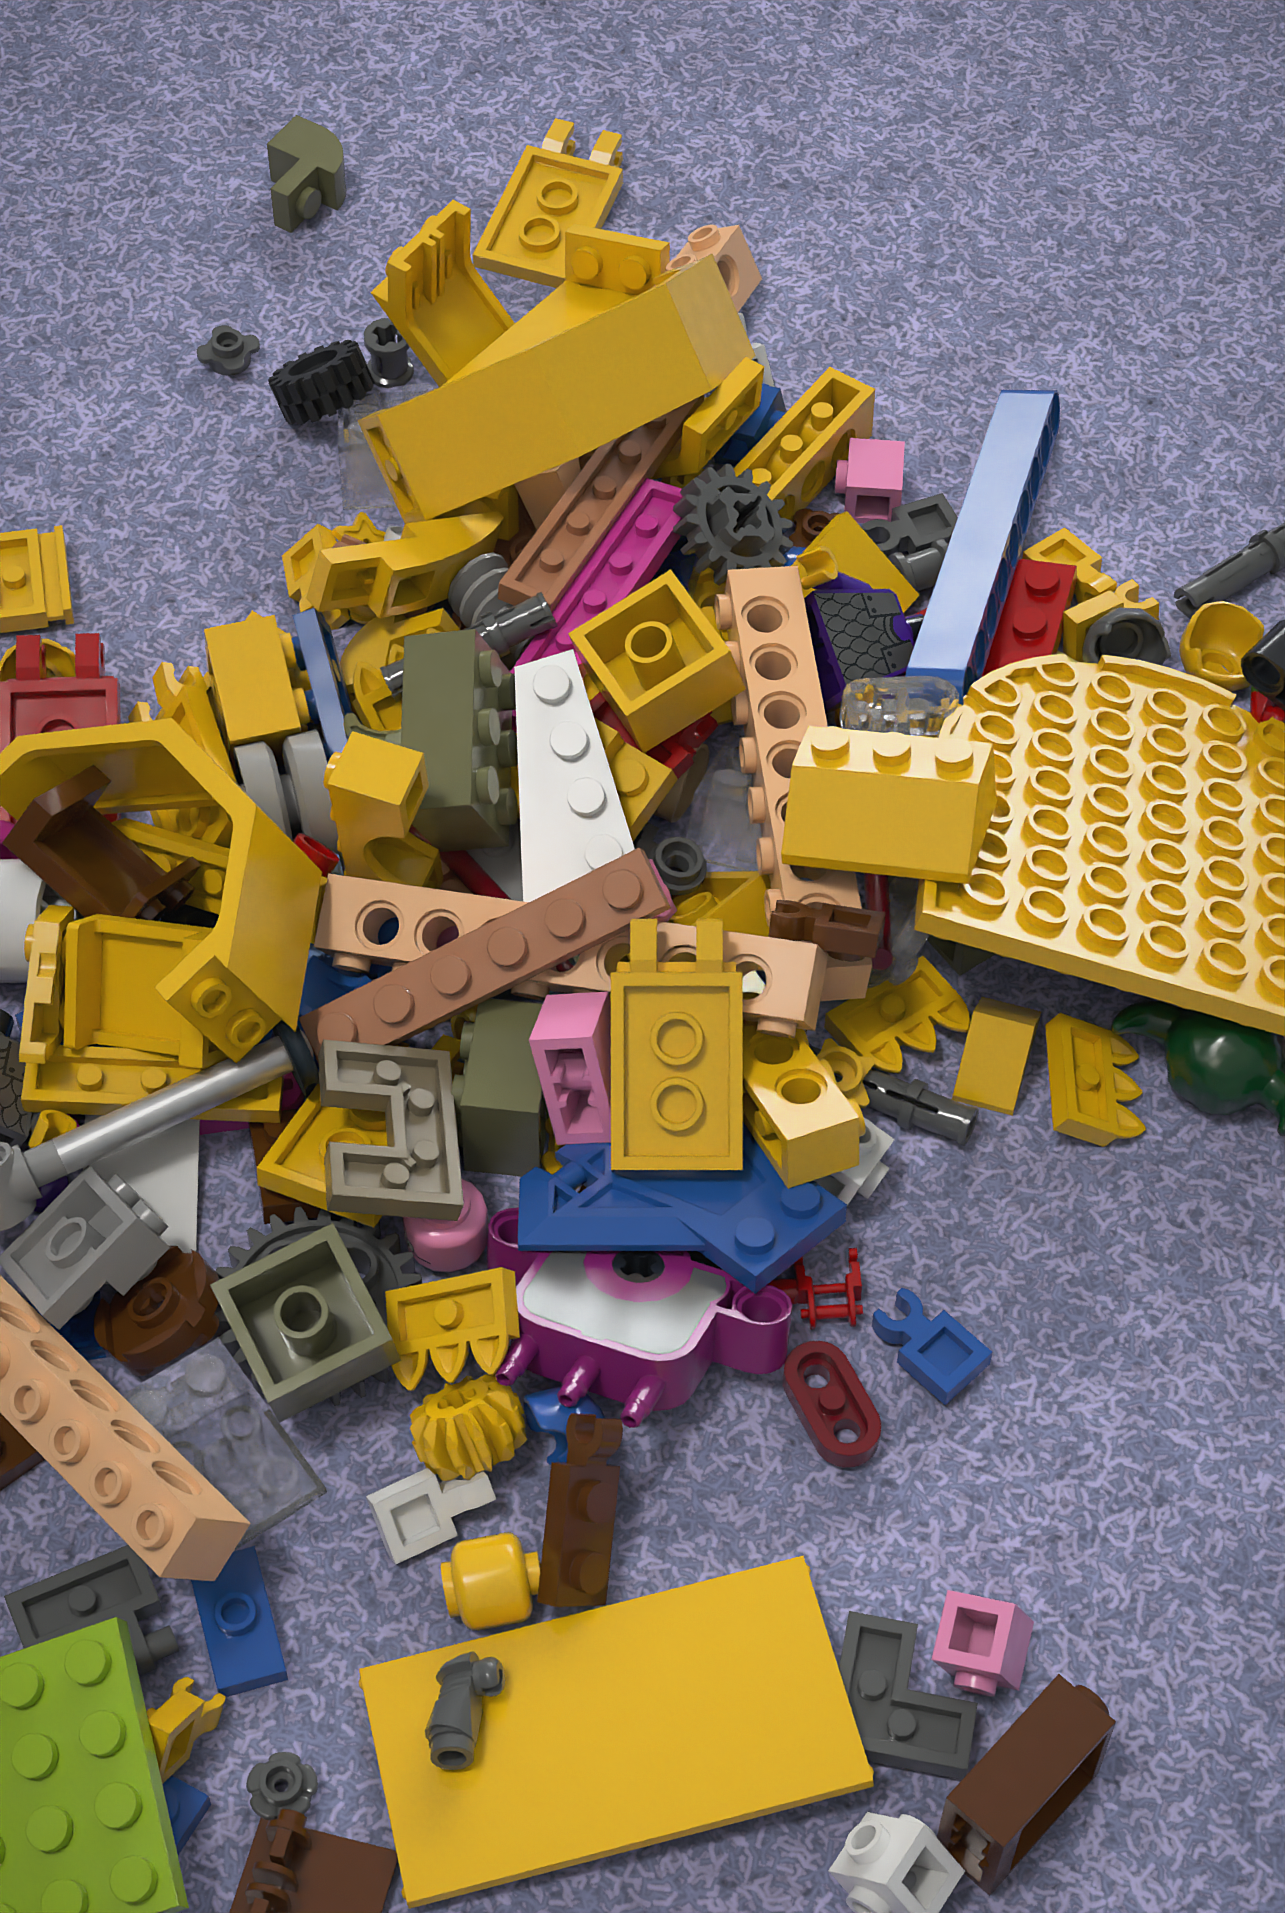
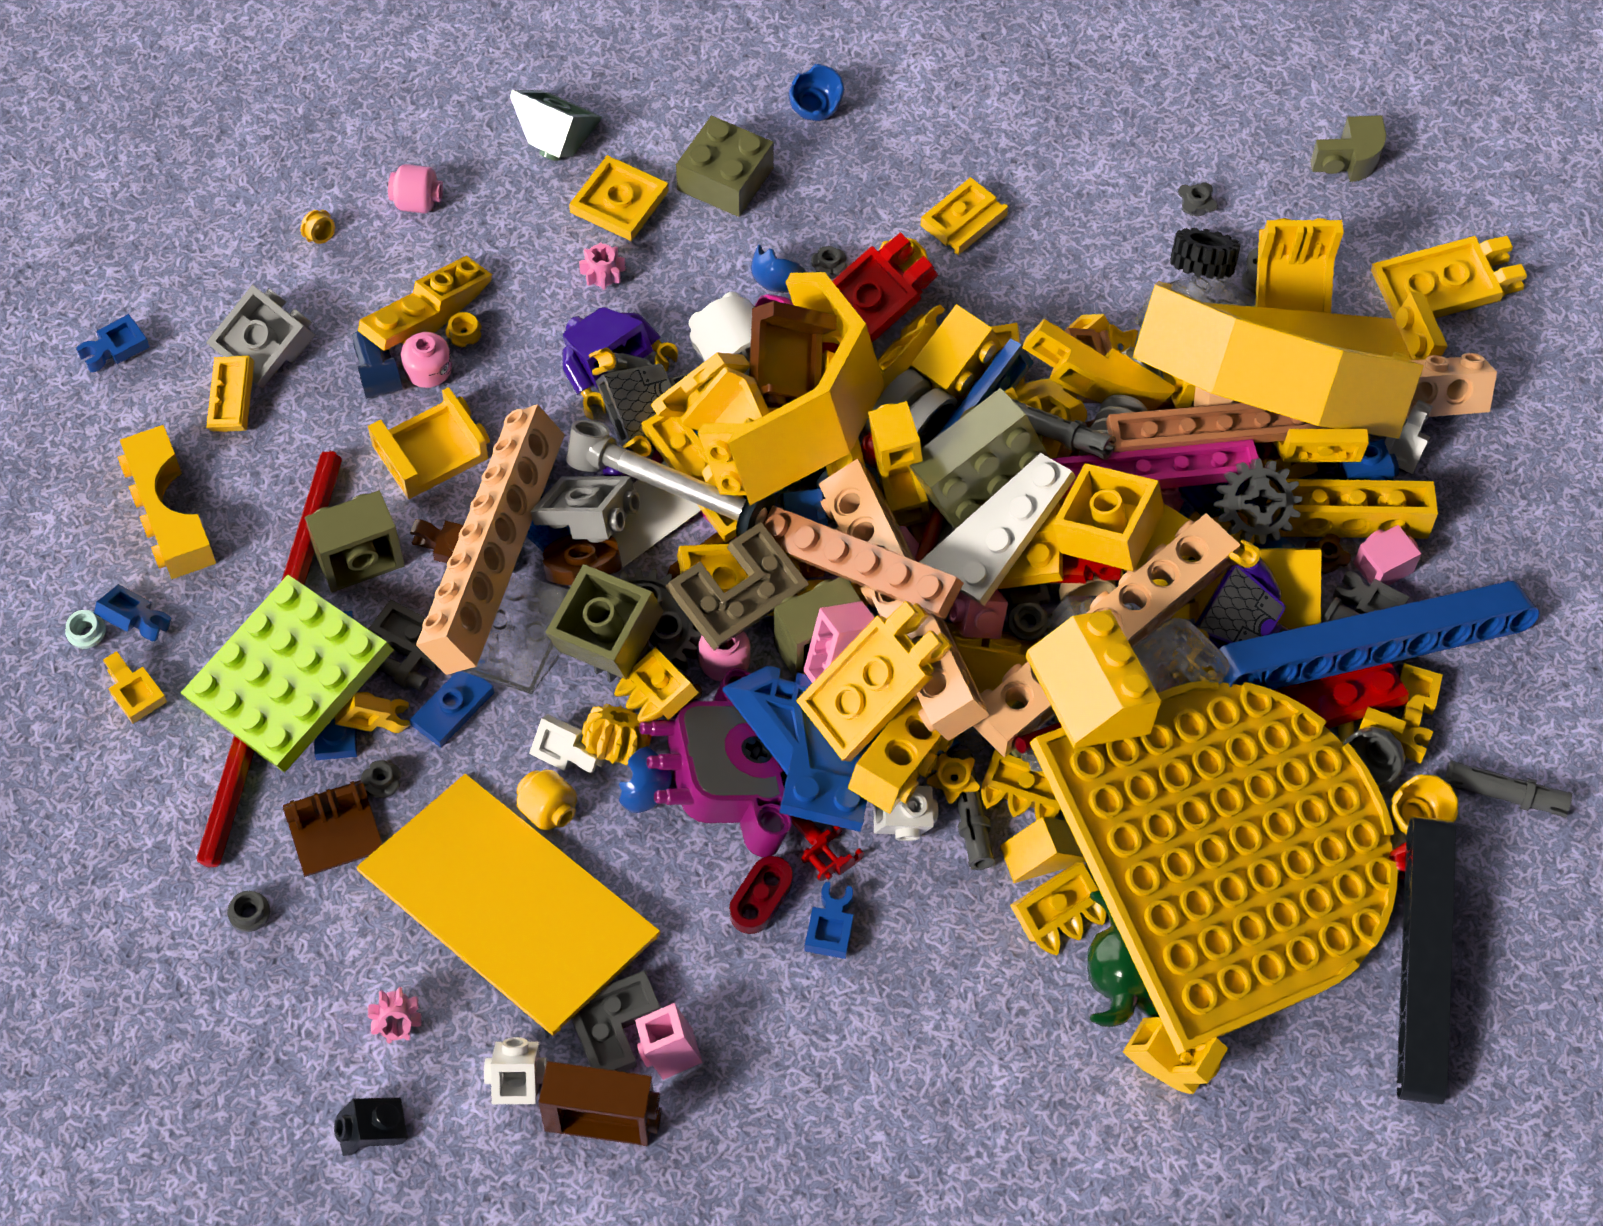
camera: 55 degrees right, 5 degrees up
dark grey arm [425,1651,505,1770] -> none
reddish brown plate [537,1413,623,1607] -> none
reddish brown plate [768,900,886,962] -> none

